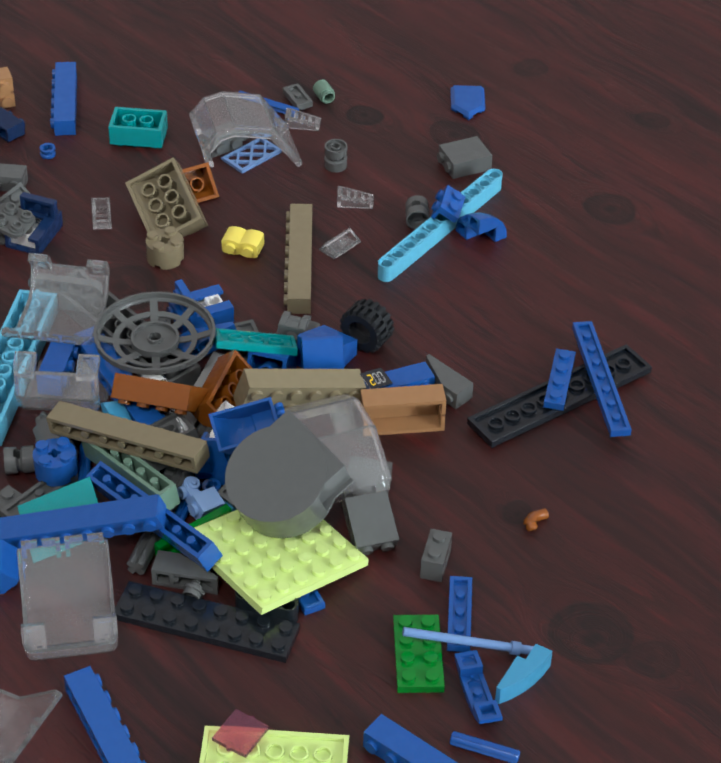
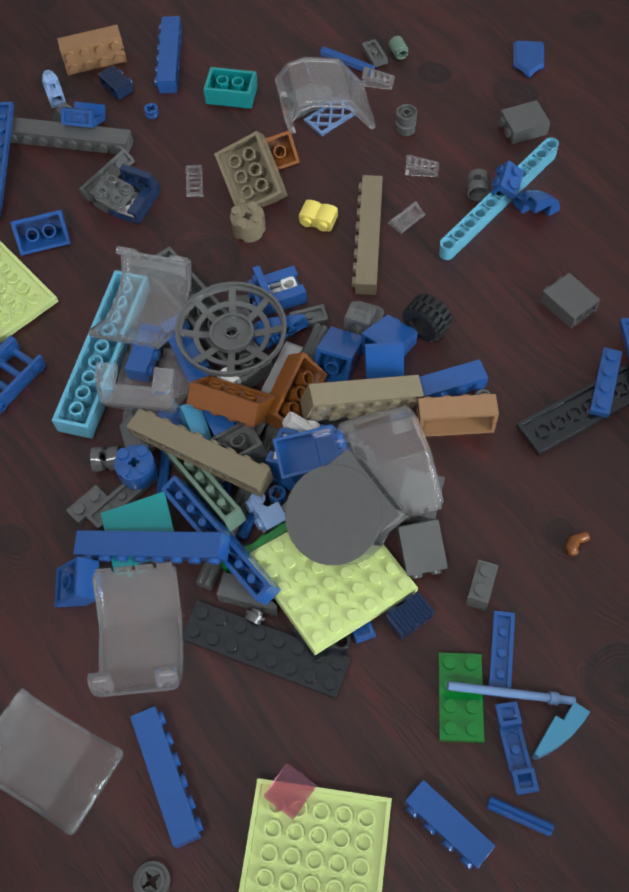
camera: 10 degrees right, 20 degrees up
teal tile [215,328,298,356] -> none
black sticker [360,368,392,389] -> none
dark grey slope [426,354,473,409] -> none
none -> dark blue brick [385,592,435,640]
none -> dark grey brick [541,273,600,329]

